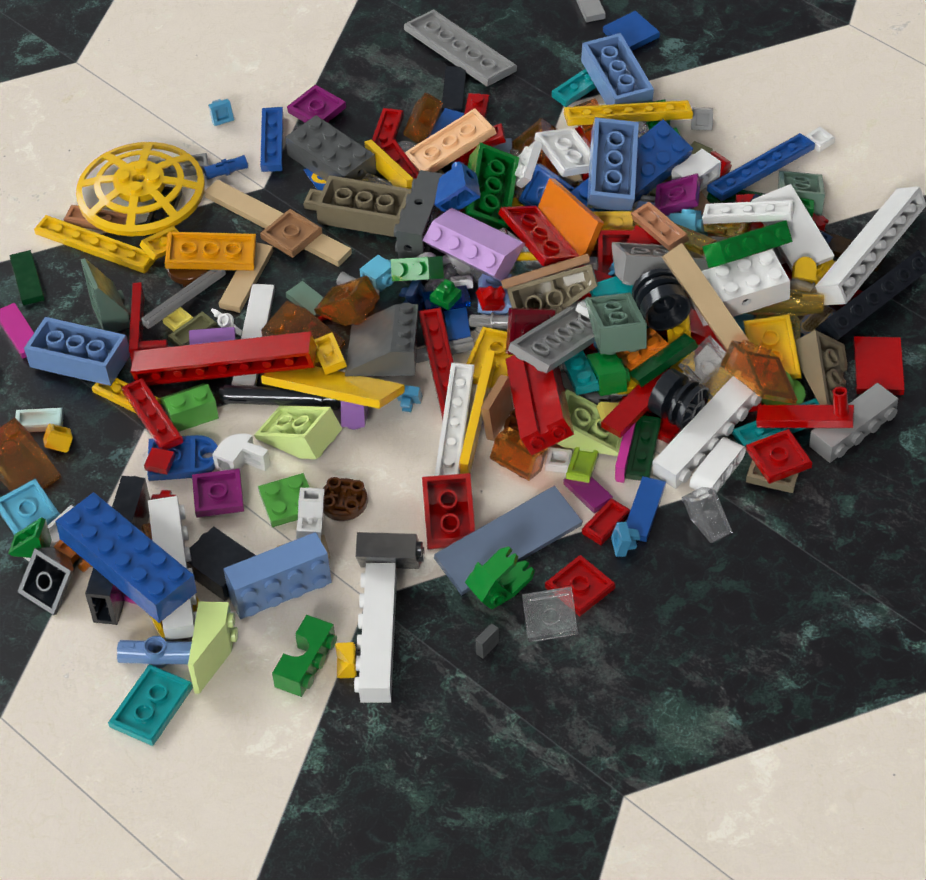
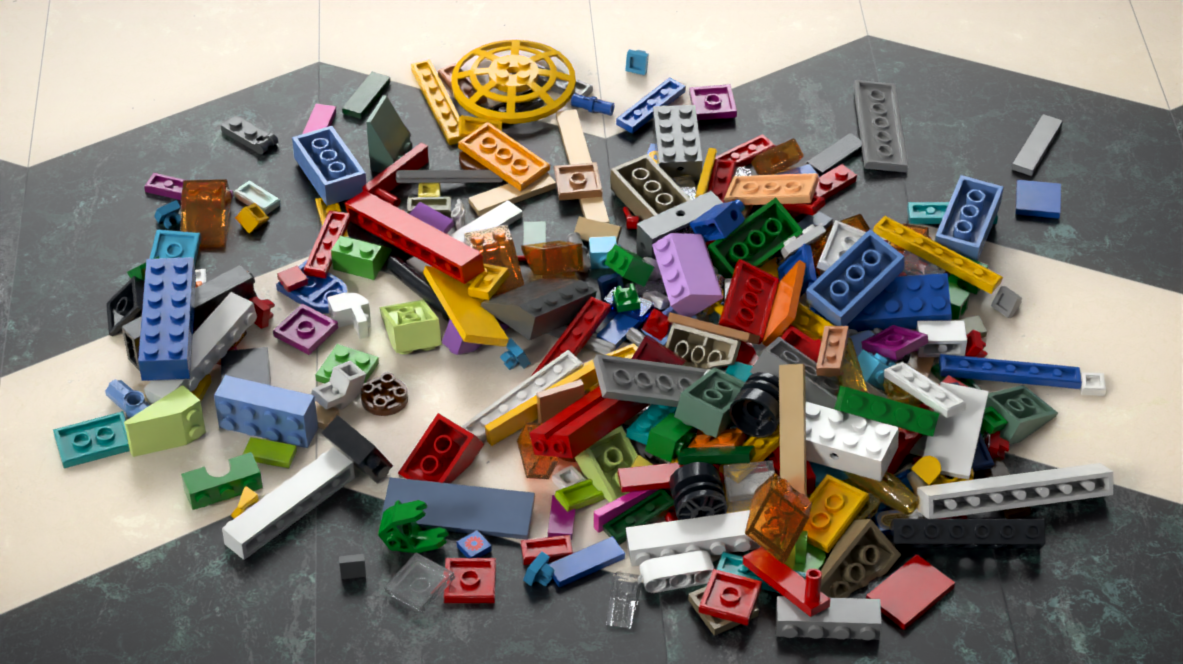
camera: 40 degrees right, 5 degrees down
none -> lime tile [242,437,297,469]
none -> tile [457,530,492,558]
none -> tan tile [574,216,622,243]
none -> red hand [623,207,639,229]

